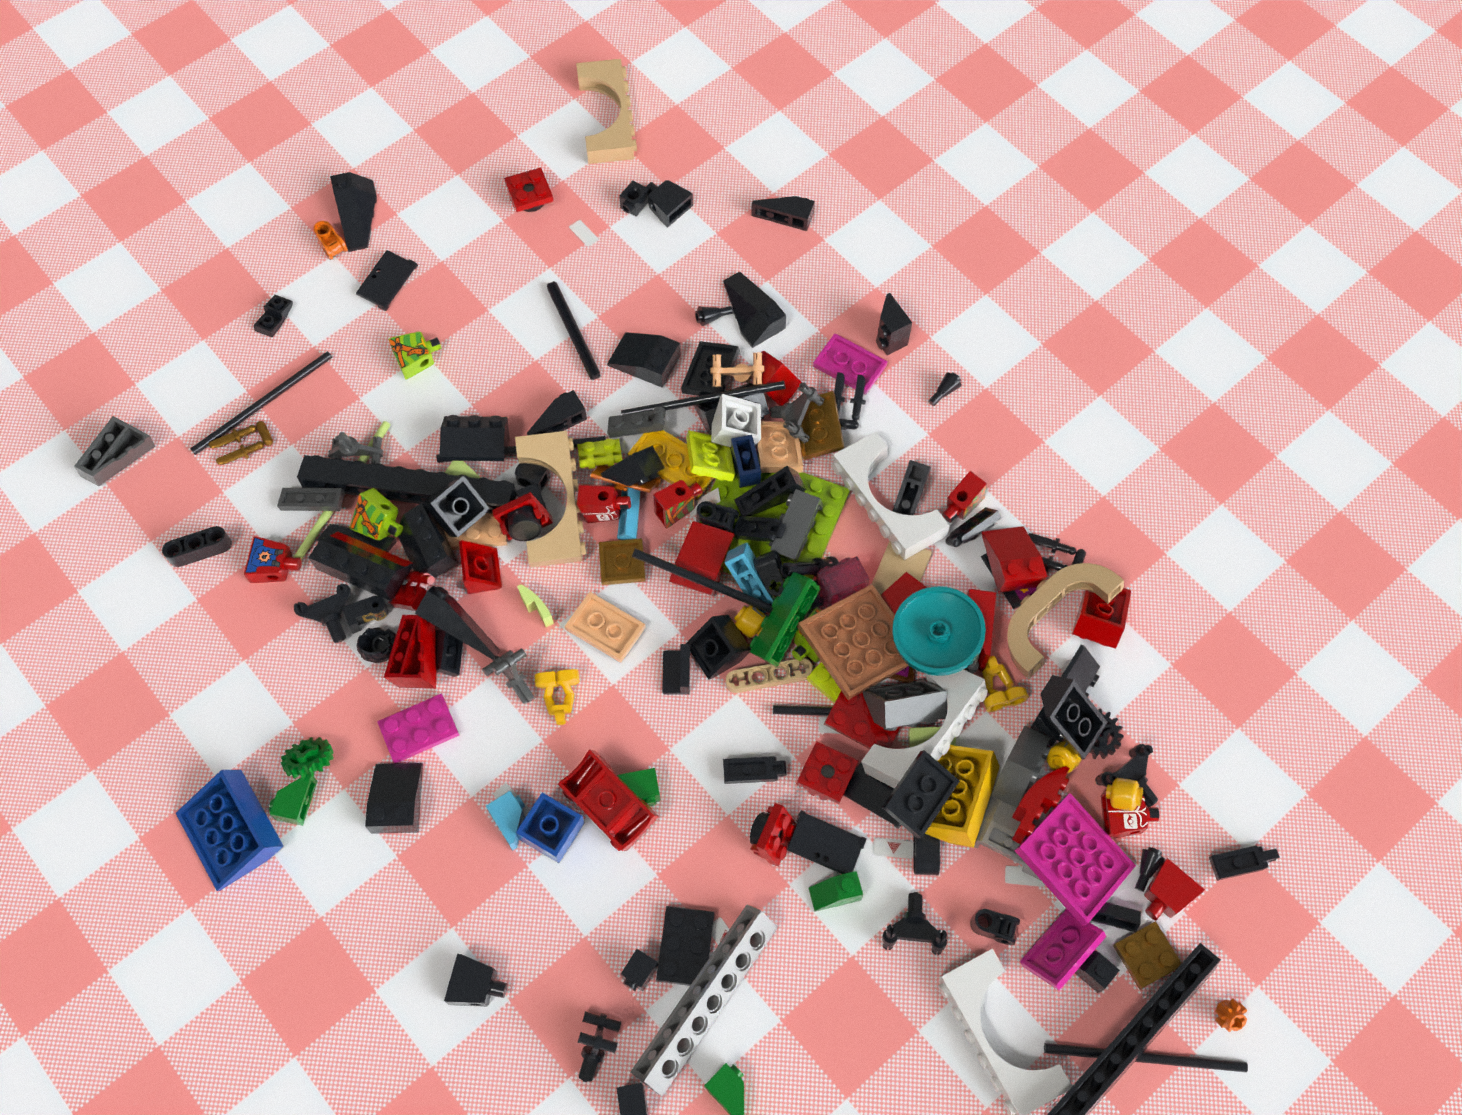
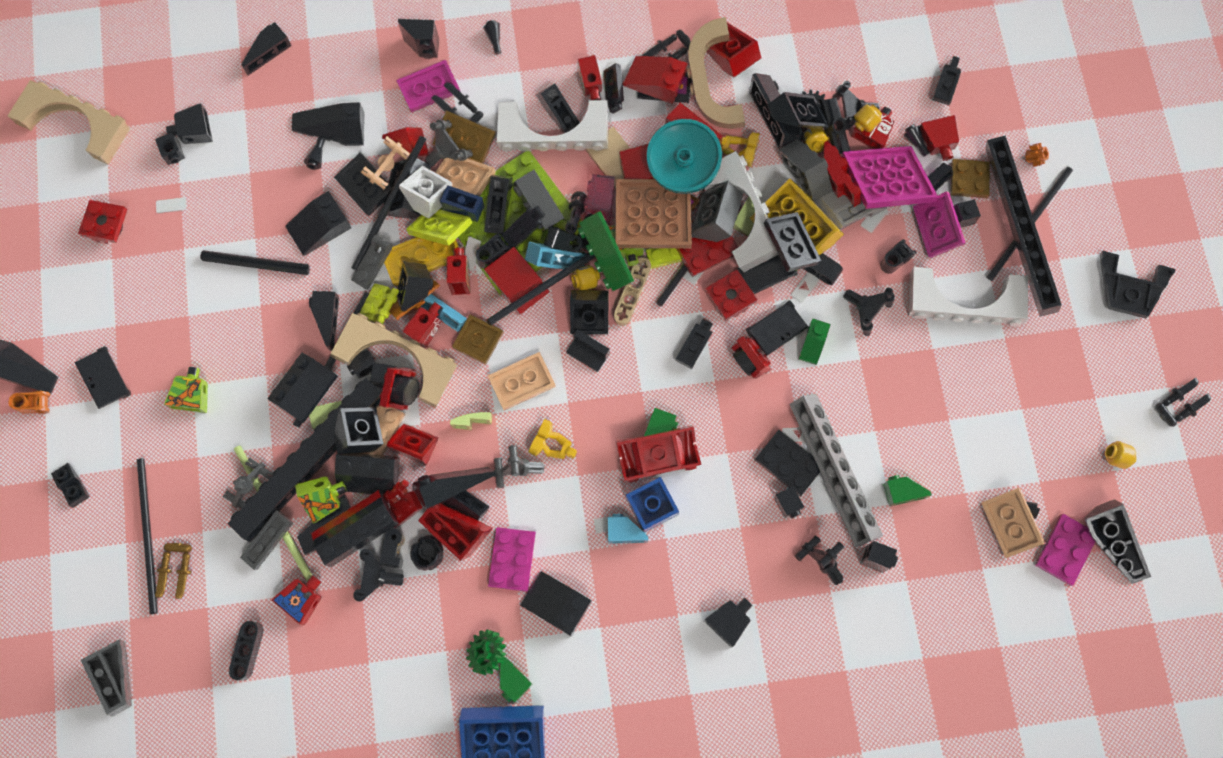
camera: 55 degrees left, 10 degrees up
none -> black piece [820,98,851,154]

